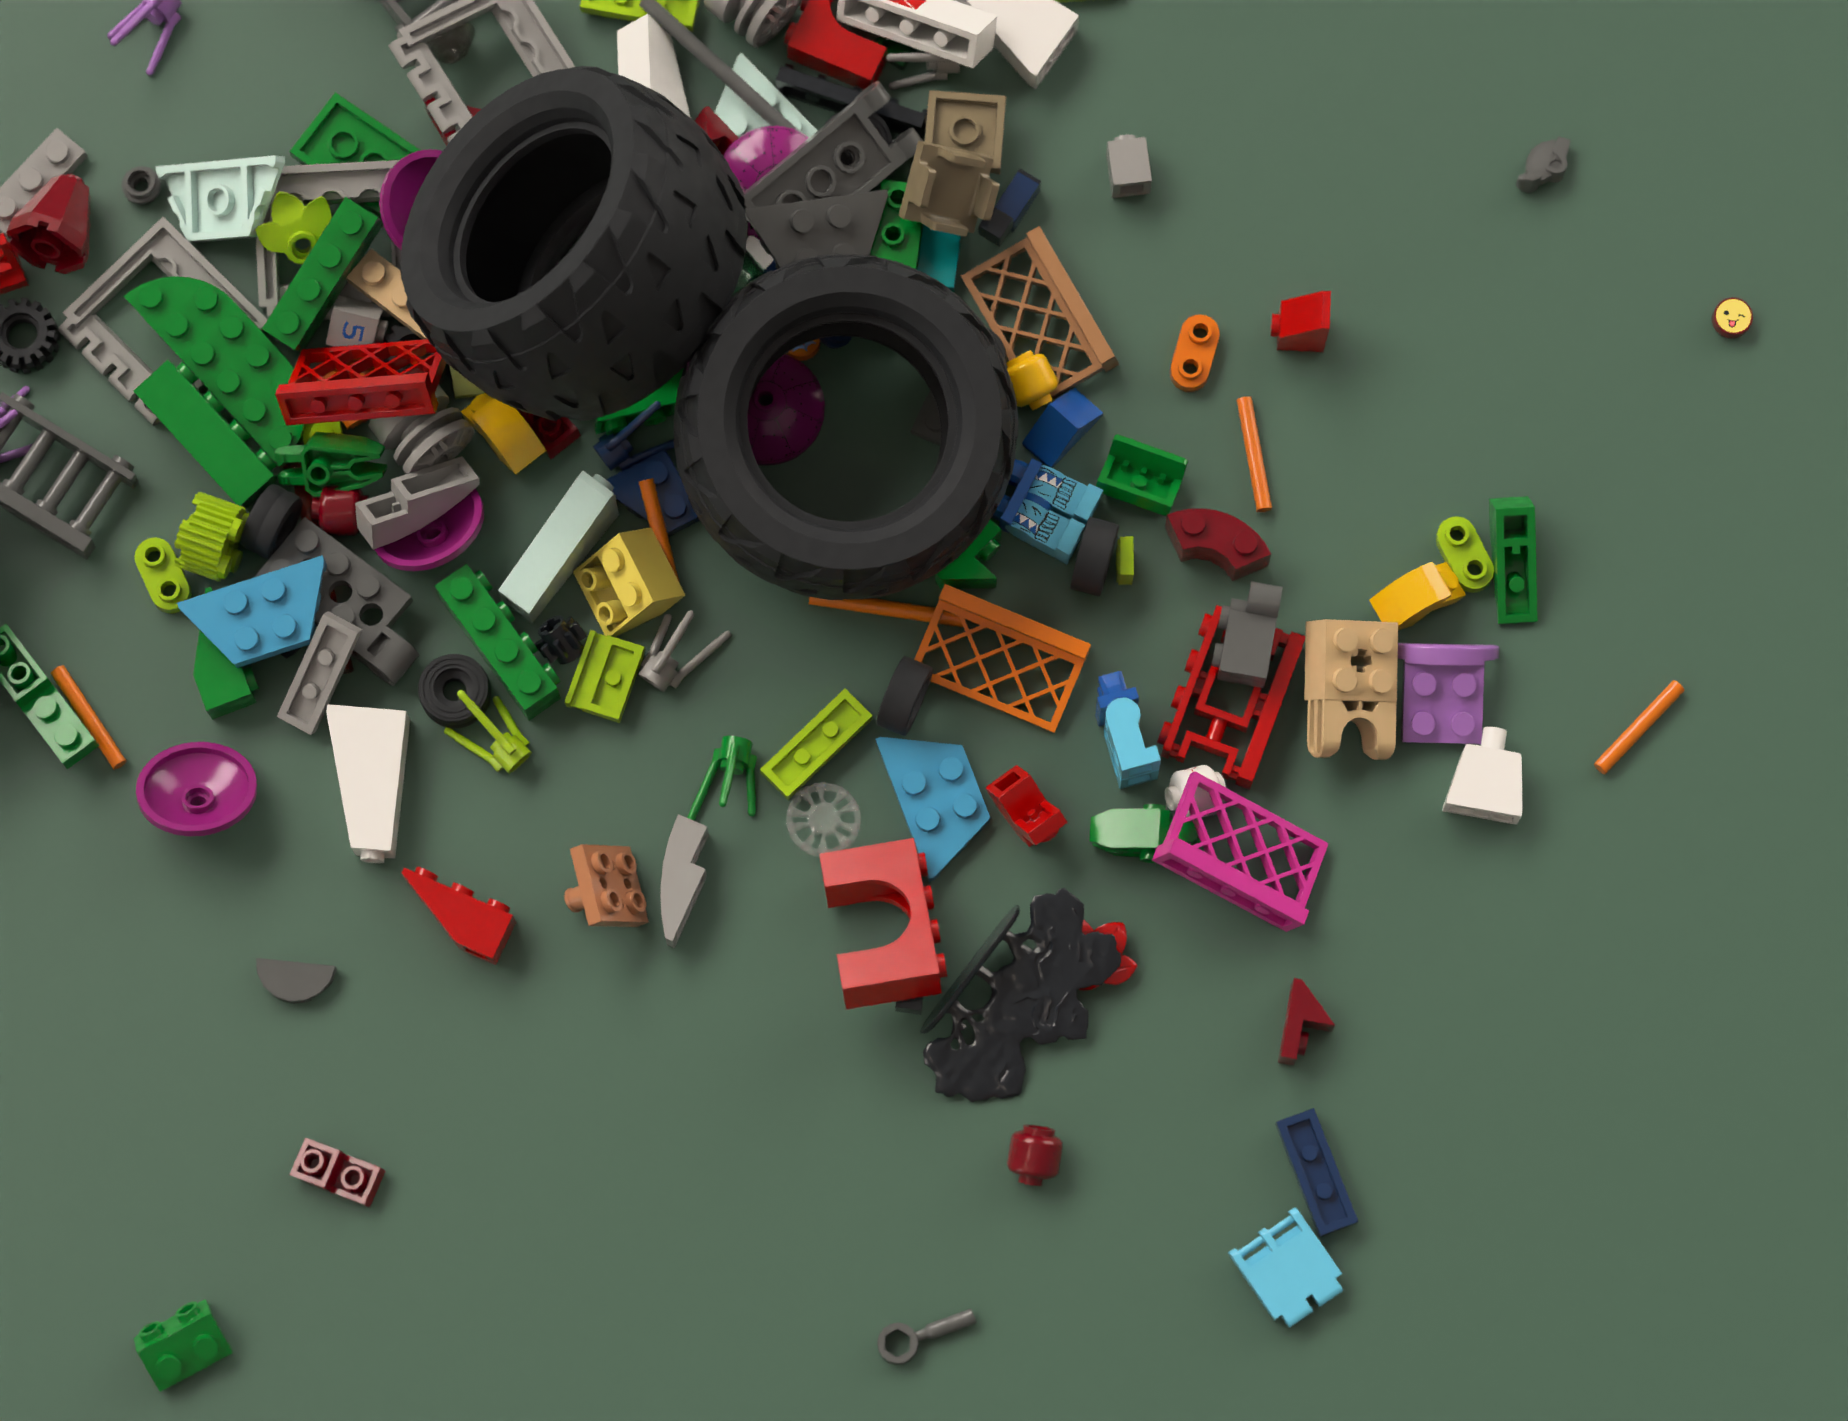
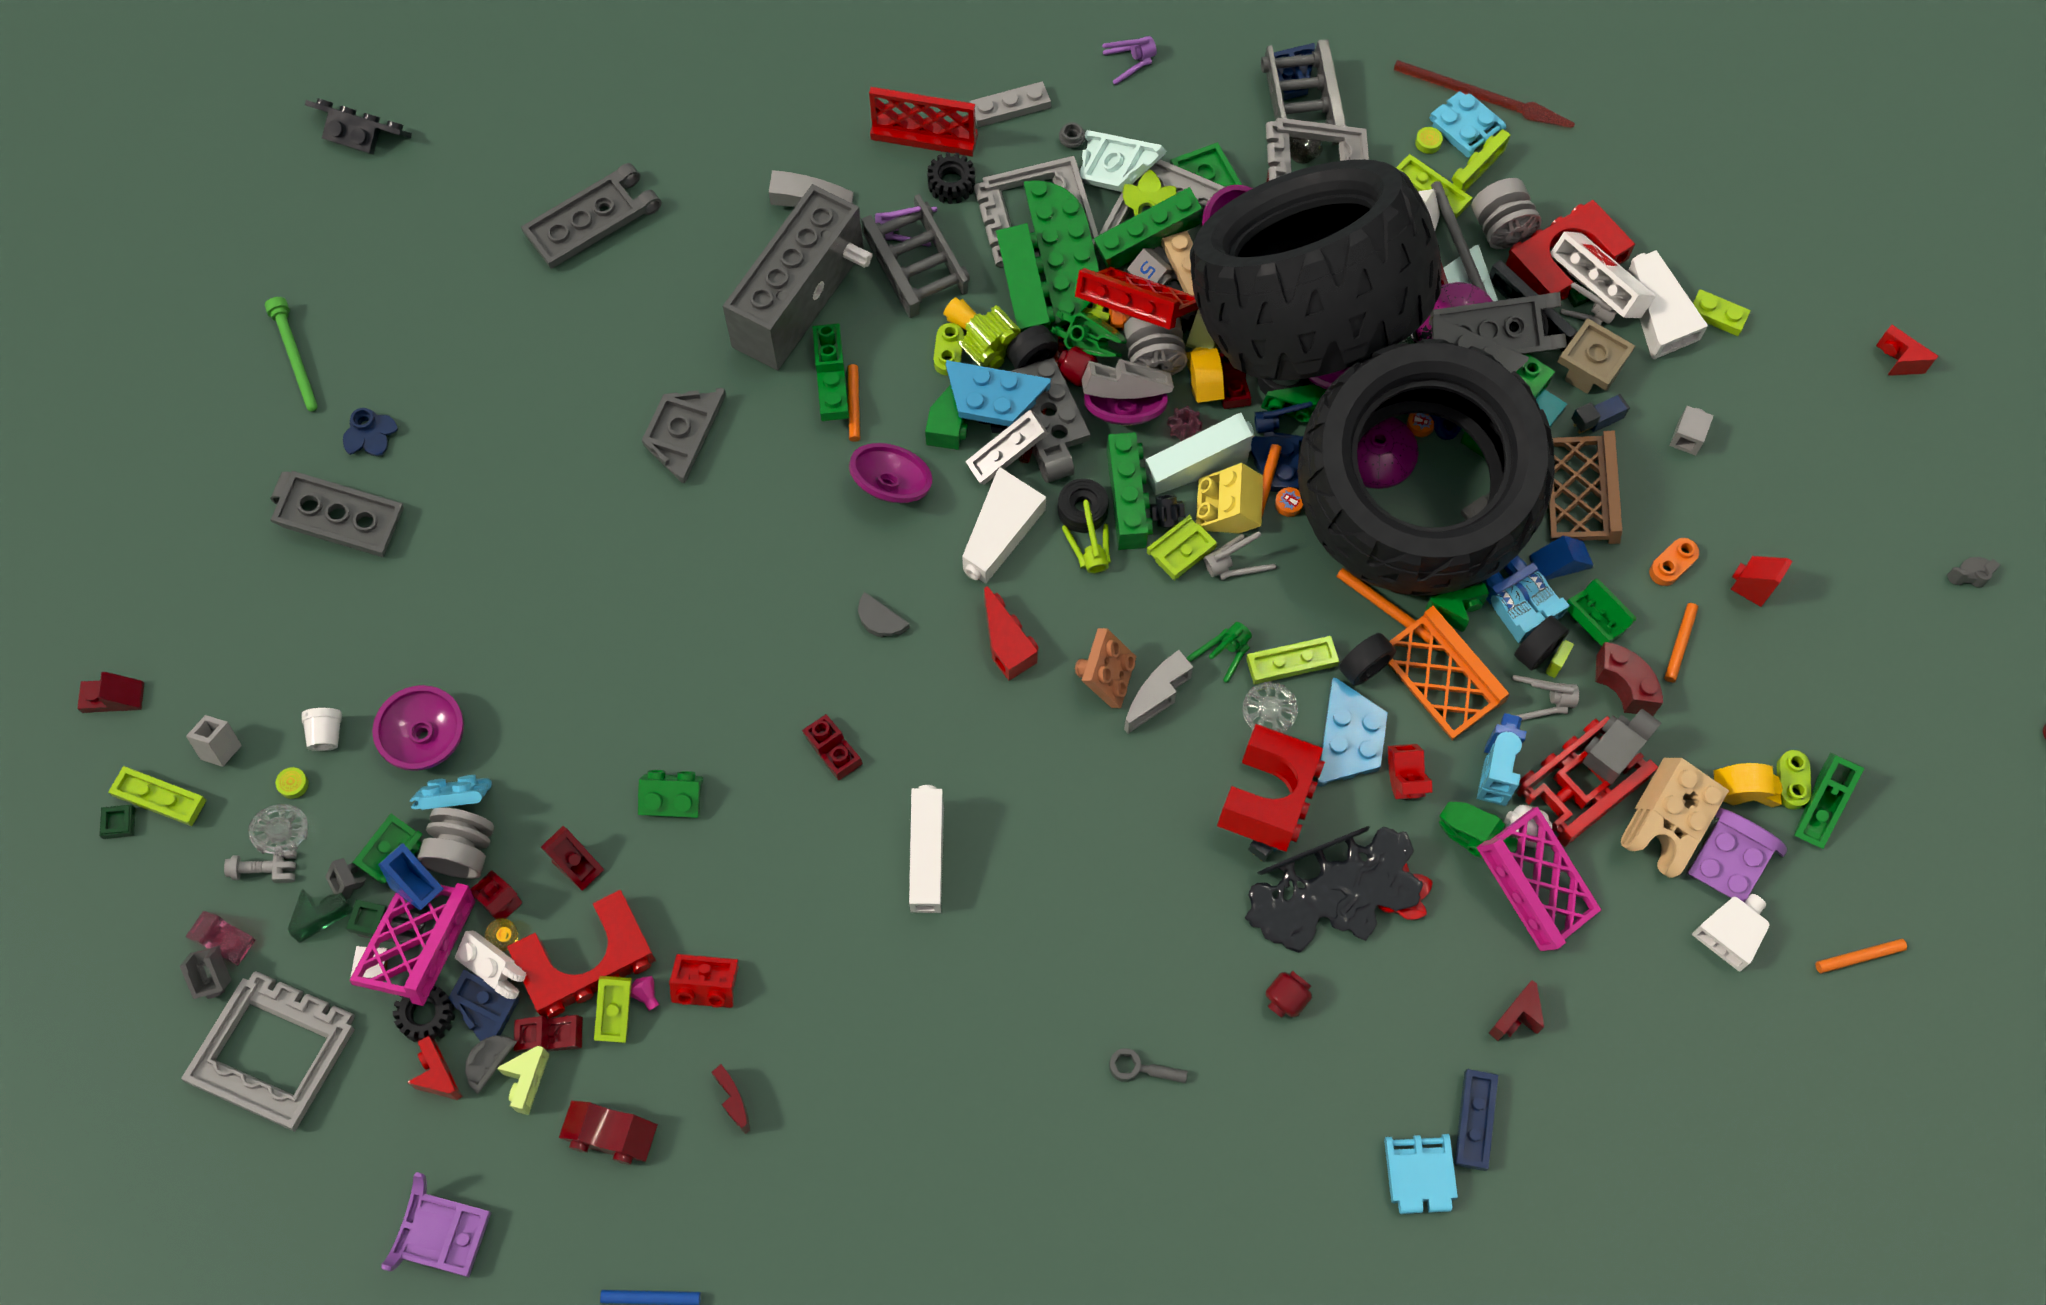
camera: 30 degrees right, 10 degrees down
dark red cone [7,174,90,274] -> none
dark tan panel [898,140,1000,237] -> none
yellow head [1006,350,1059,411] -> none
none -> white slope [909,785,944,913]
none -> yellow cone [943,297,977,330]
none -> clear pink gear [1167,406,1203,441]
none -> orange tile [1275,487,1303,517]
none -> light grey plant [1512,675,1579,721]

